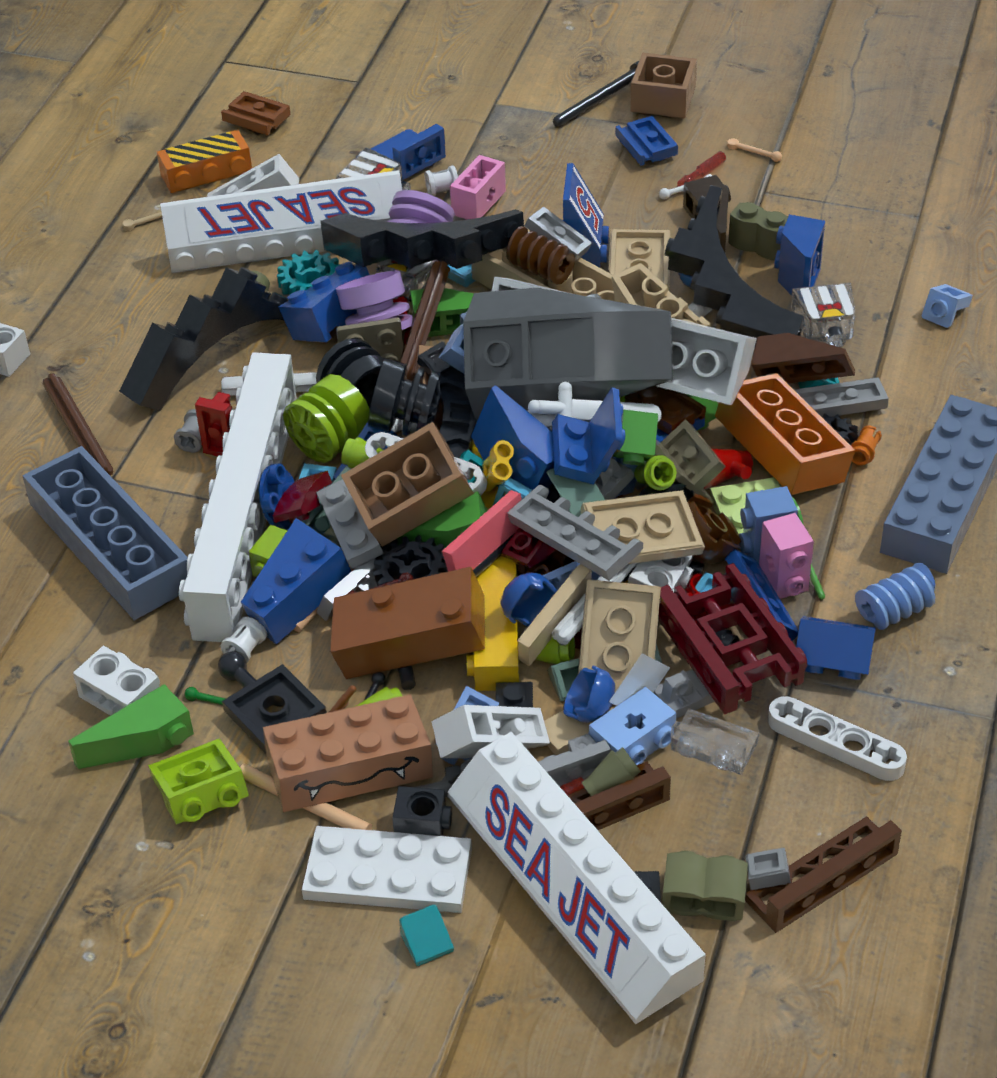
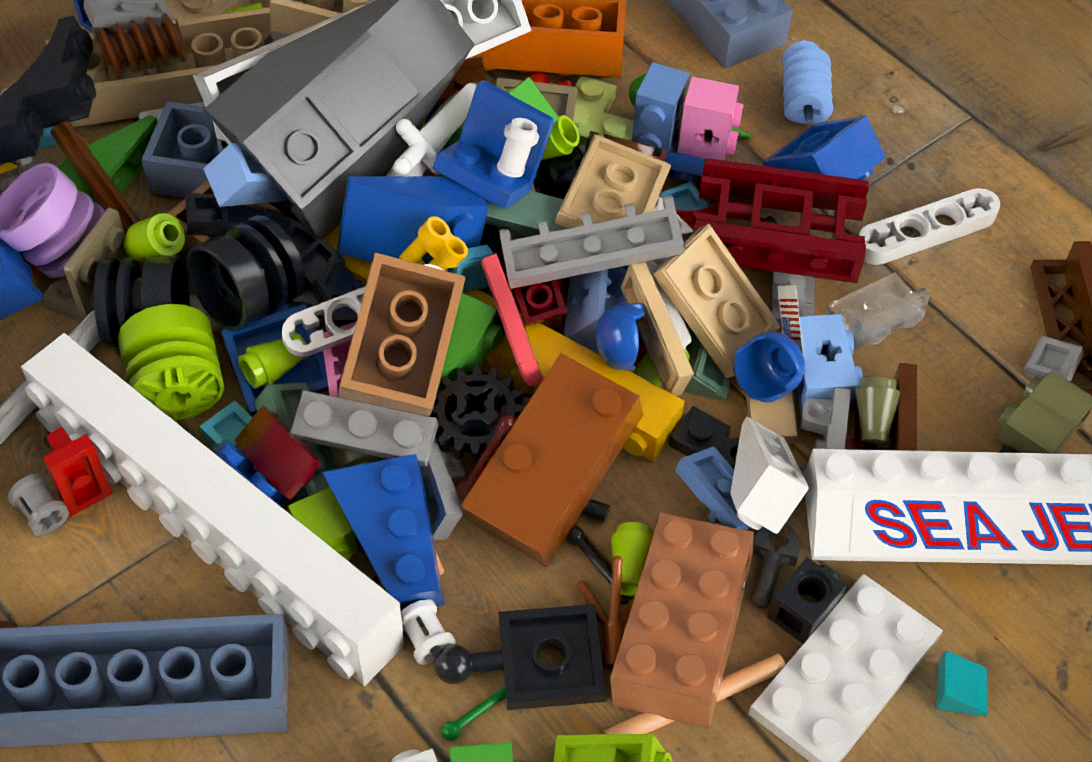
camera: 60 degrees left, 10 degrees up
none -> lime brick [124,213,185,264]
none -> white pin [497,118,539,178]

